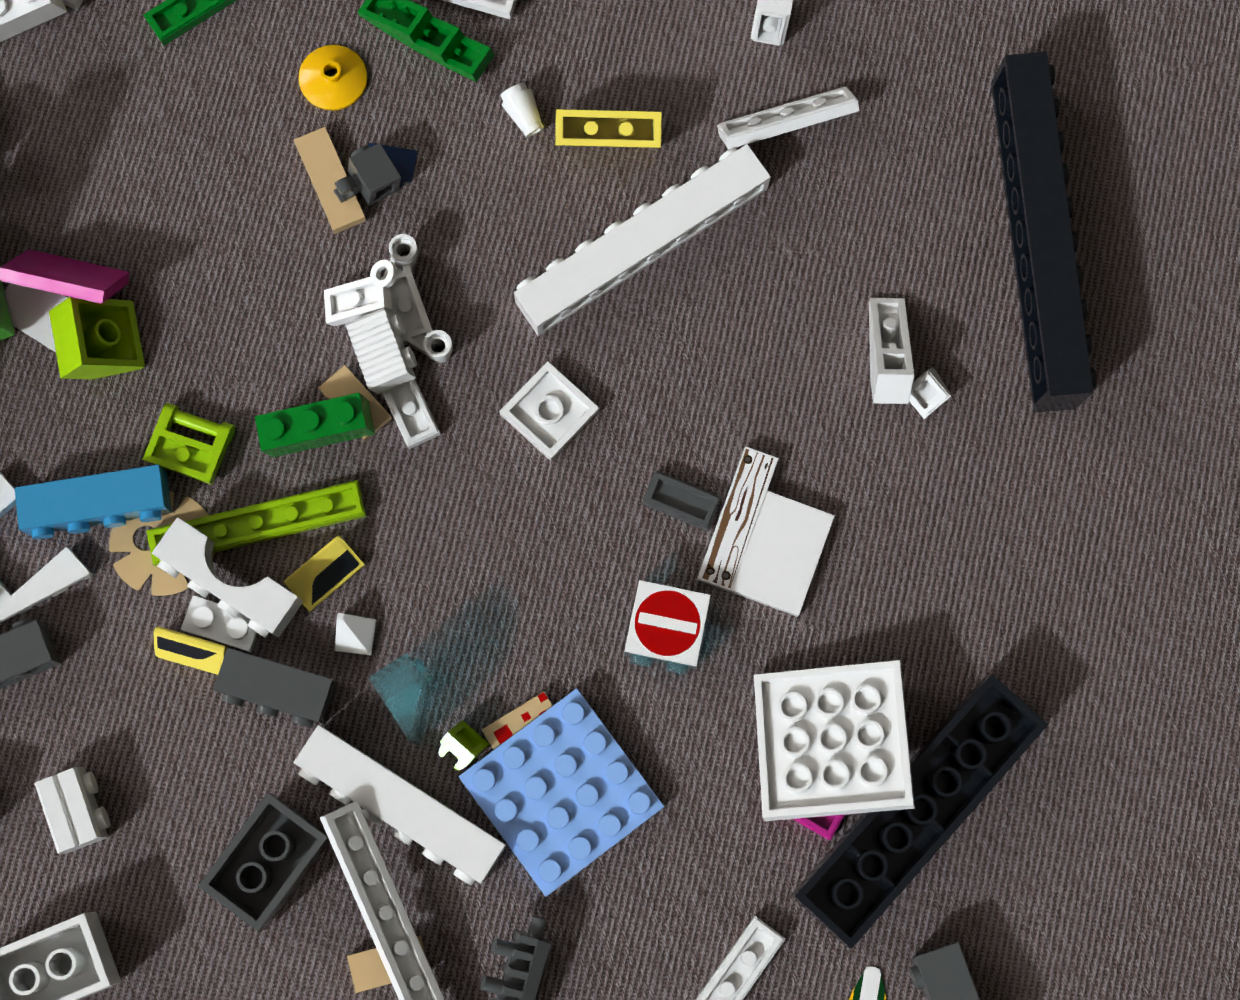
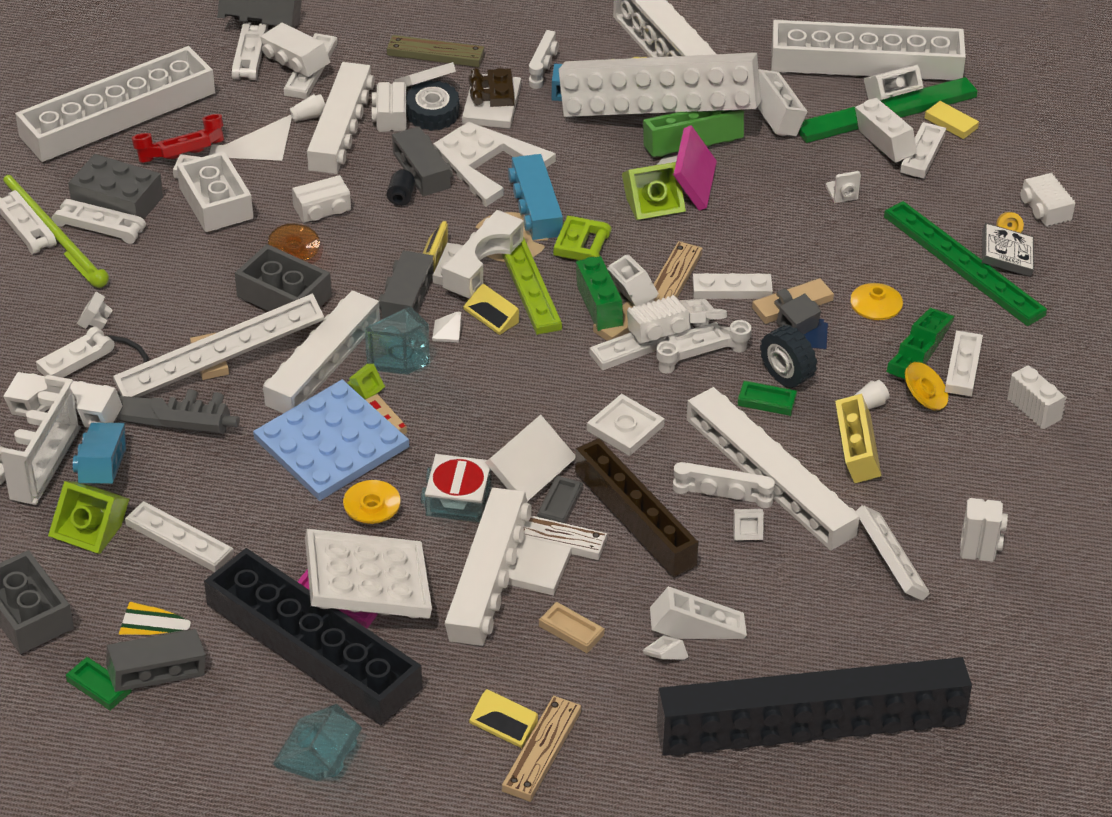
camera: 90 degrees right, 35 degrees down
none -> clear orange dish [268,223,320,261]
none -> clear light blue slope [273,704,362,781]
none -> yellow dish [343,480,401,524]
none -> black brick [386,169,415,206]
none -> white brick [445,488,531,646]
none -> light yellow slope [469,689,538,748]
none -> white tile [485,415,575,501]
none -> tan tile [502,695,581,802]
none -> tan tile [539,602,605,653]
none -> dark brown brick [575,438,699,577]
none -> white brick [607,255,659,307]
none -> tan tile [653,241,702,301]
none -> white plate [673,462,775,508]
none -> white plate [692,273,773,299]
none -> white tile [733,509,764,540]
none -> green tile [737,381,797,416]
none -> black wheel [760,325,817,388]
none -> white bracket [825,171,861,203]
none -> yellow dish [905,362,948,410]

